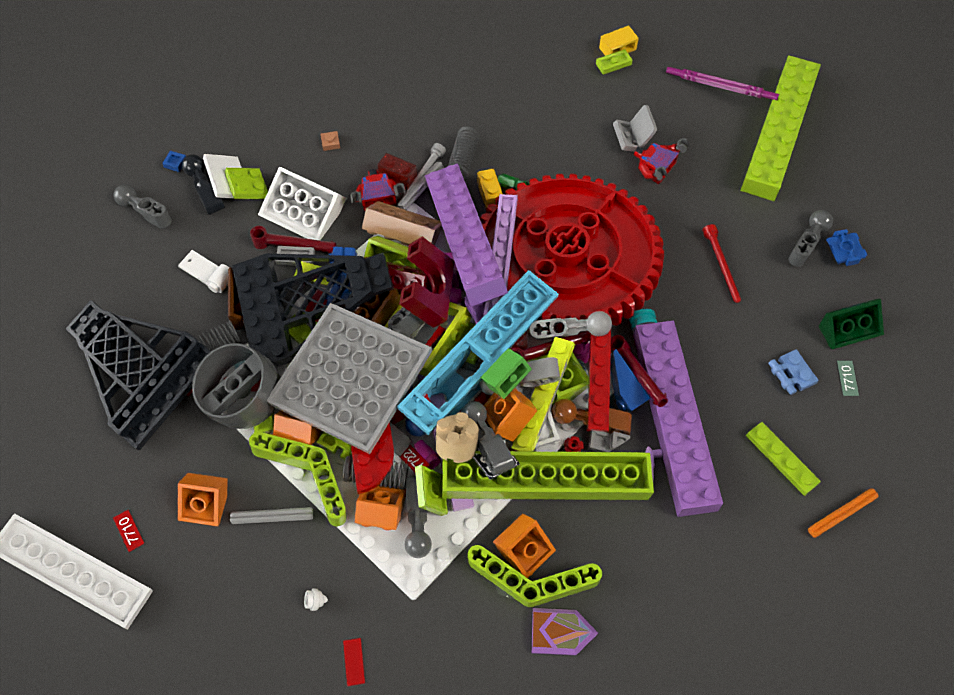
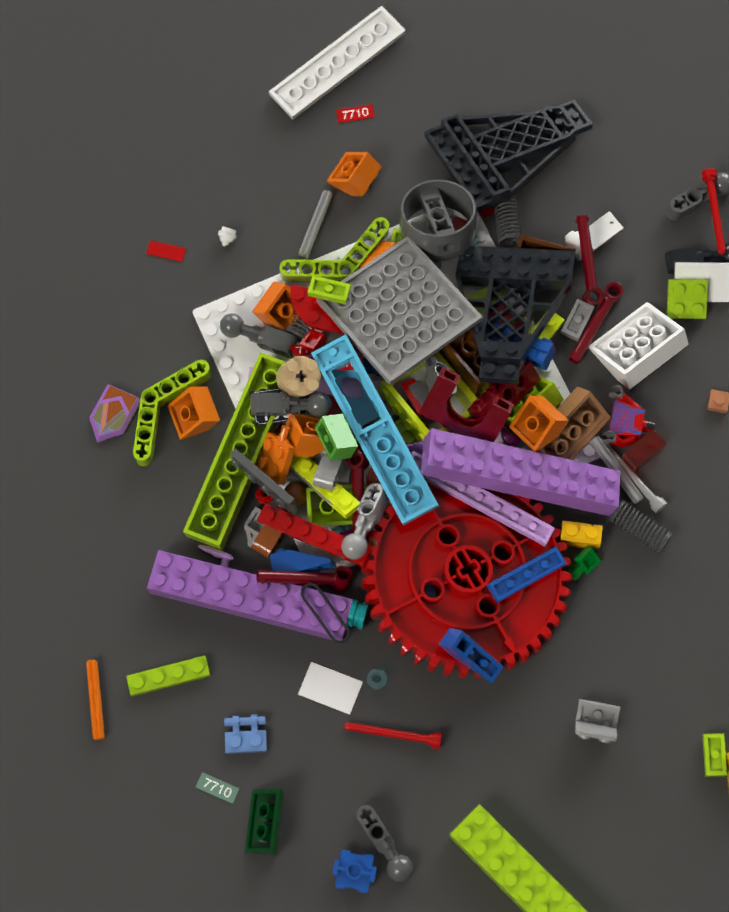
camera: 115 degrees right, 10 degrees up
lime tile [415,465,448,516] -> none
torso [634,138,689,184] -> none
magenta axle [666,67,779,100] -> none
none -> dark grey wing [230,448,298,515]
none -> orange plate [257,425,296,485]
none -> white sticker [298,662,363,715]
none -> red plate [299,329,327,352]
none -> black piece [301,583,350,643]
none -> lime plate [308,276,351,305]
none -> clear light blue plate [367,669,387,689]
none -> blue slope [439,628,504,684]
none -> blue tile [487,546,567,603]
none -> orange slope [509,396,569,452]
none -> dark red piece [575,215,604,306]
none -> red piece [701,168,726,255]

